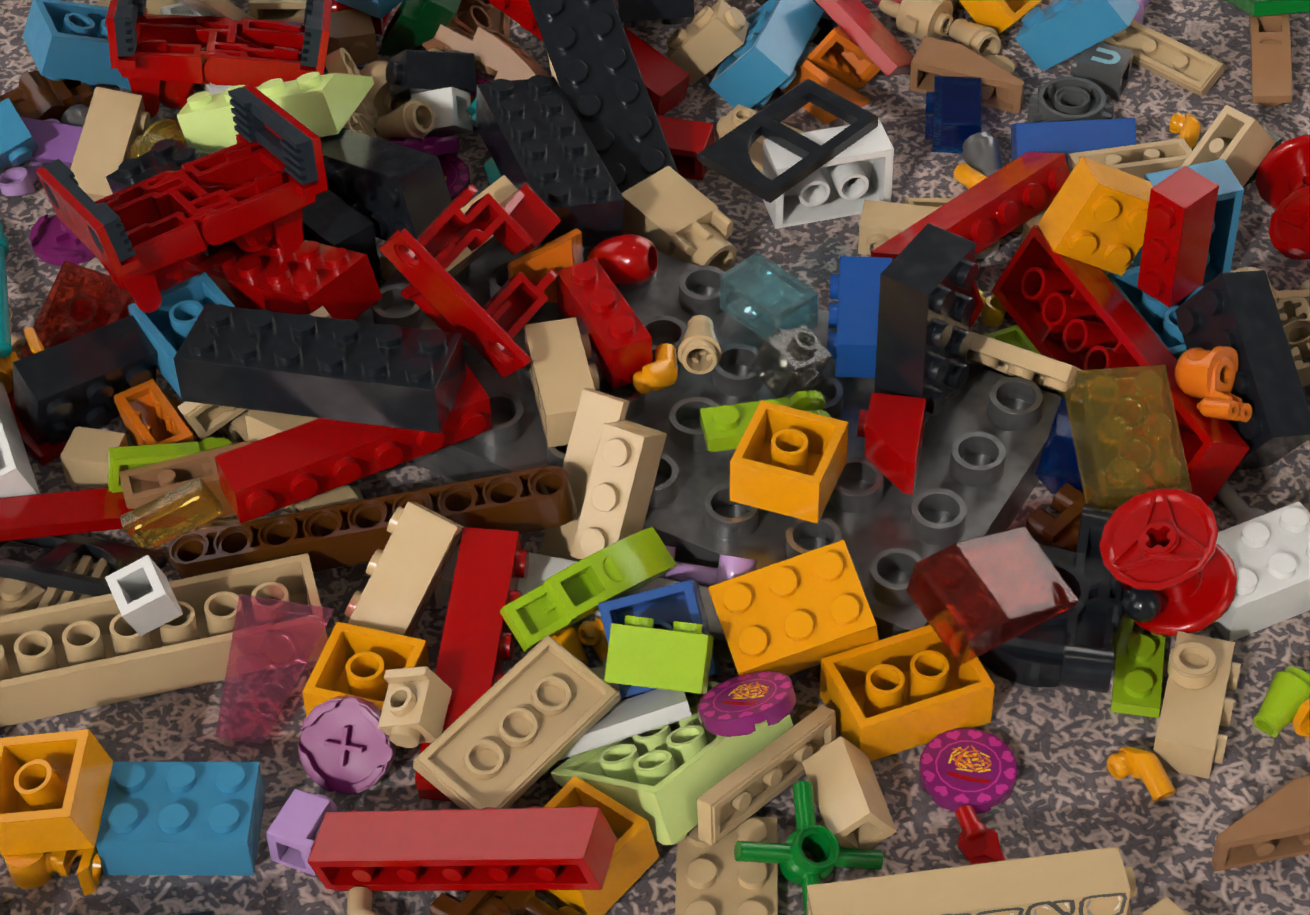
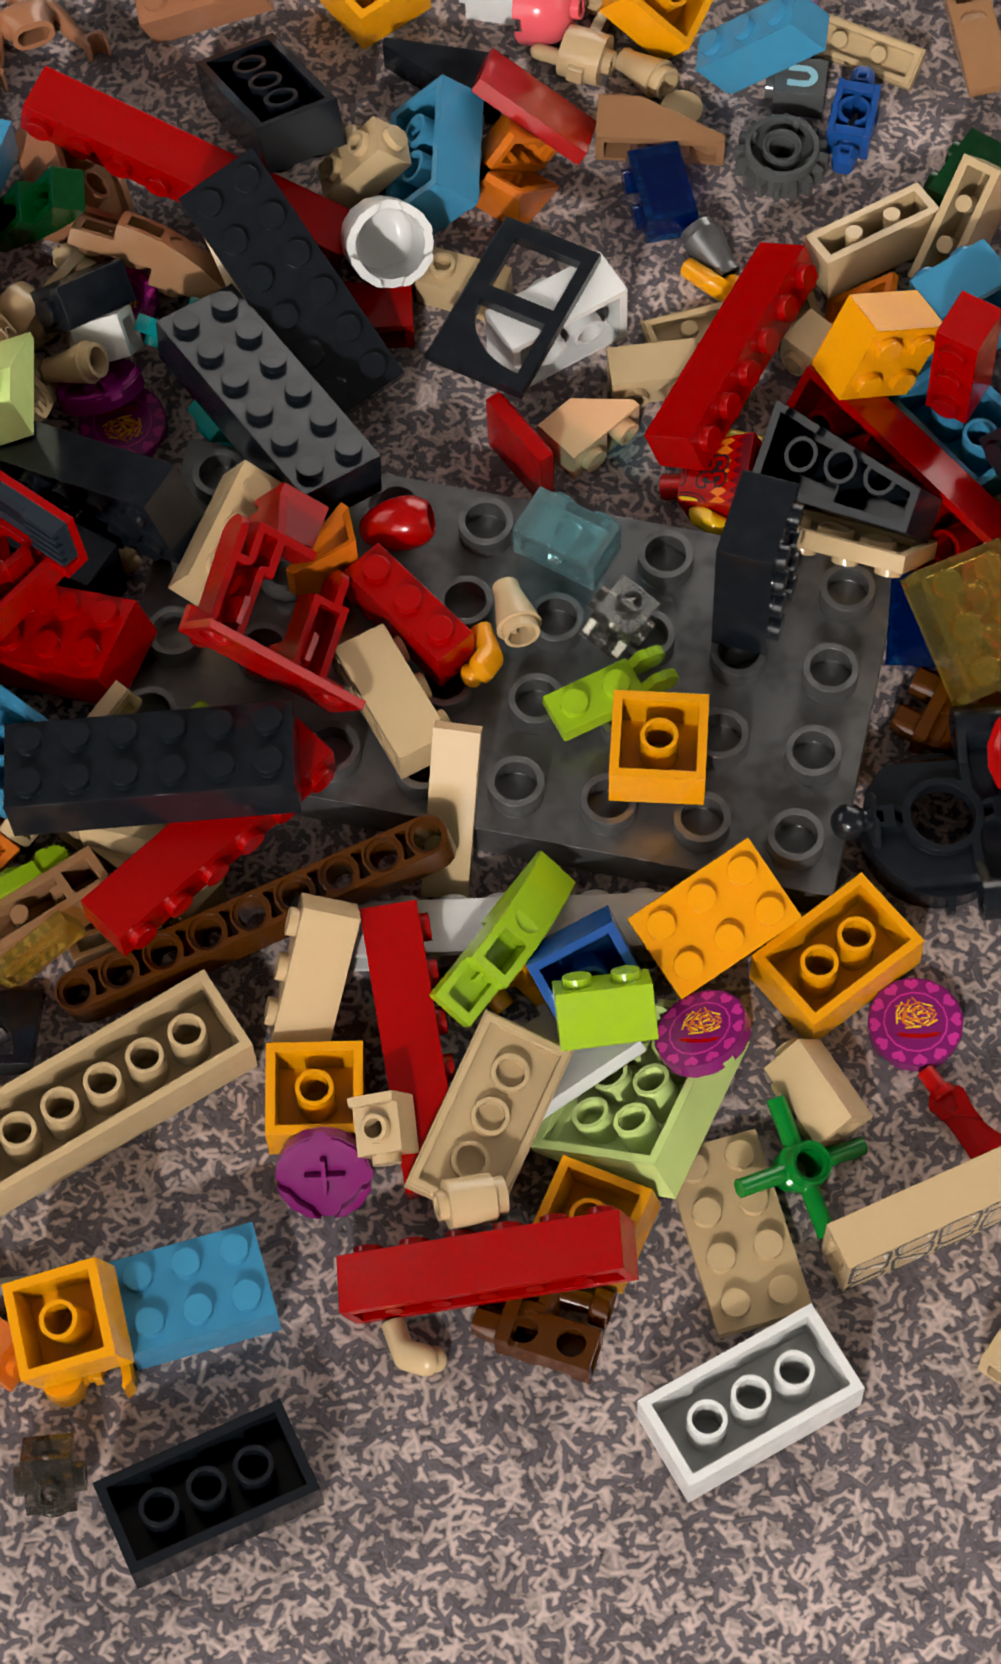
camera: 15 degrees left, 20 degrees up
white brick [105,555,183,636] -> none
clear pink wing [215,594,335,745] -> none
lavender brick [266,789,338,876] -> none
tan brick [570,420,667,560] -> none
tan piece [621,166,737,274] -> none
lavender bar [660,546,757,586] -> none
tan tile [697,705,836,846] -> none
blue brick [827,256,892,378] -> none
red slope [857,392,926,495] -> none
clear red slope [906,527,1079,666] -> none
blue brick [1010,118,1136,166] -> none
light orange arm [1169,113,1201,149] -> none
none -> white cylinder [340,195,434,288]
none -> tan brick [433,1172,510,1229]
none -> red tile [486,391,554,503]
none -> light nougat slope [538,398,640,479]
none -> black wedge [752,400,942,544]
none -> blue piece [826,66,882,175]

